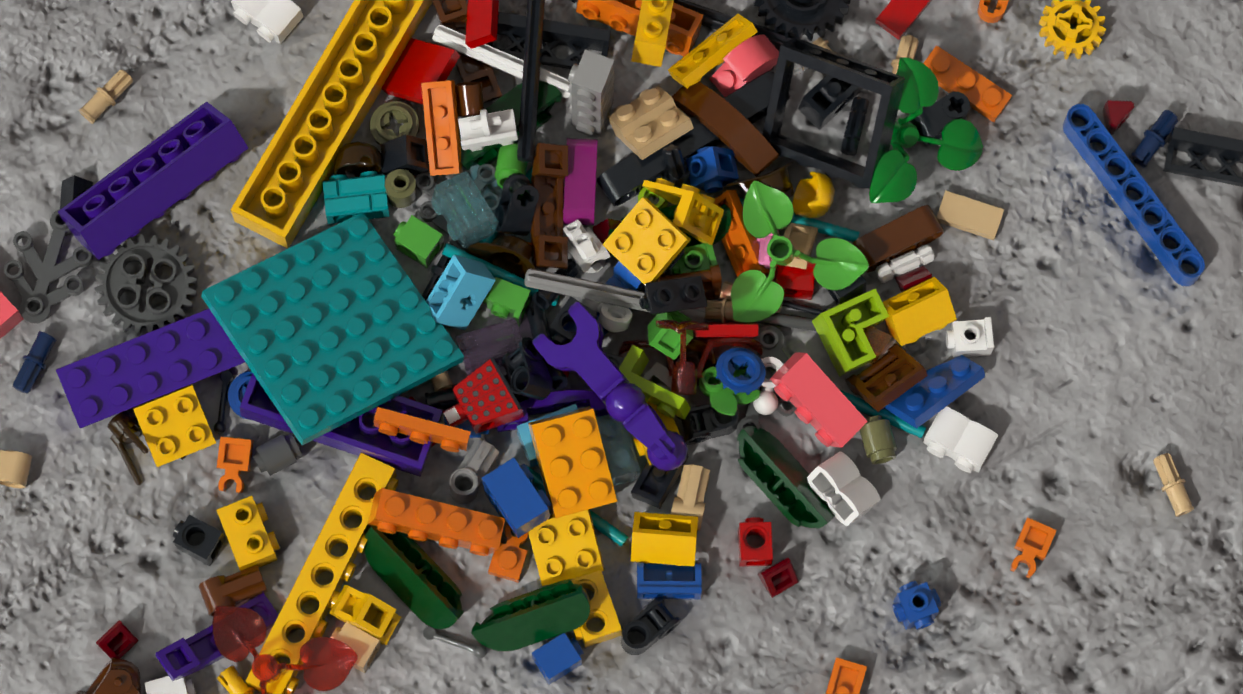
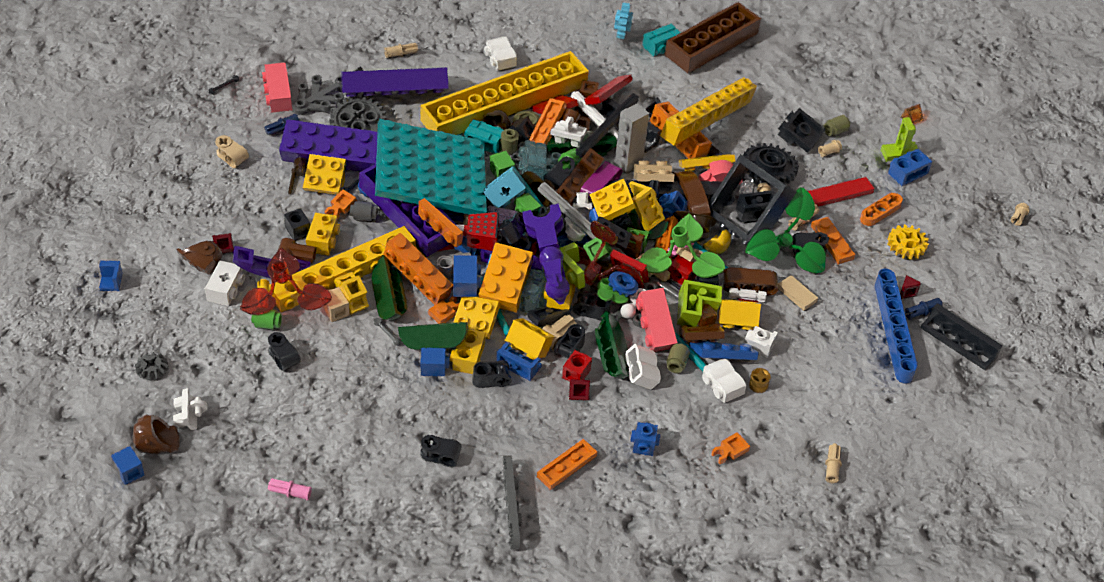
camera: 30 degrees right, 25 degrees down
none -> black piece [553,324,585,358]
none -> pearl gold wheel [749,368,771,393]

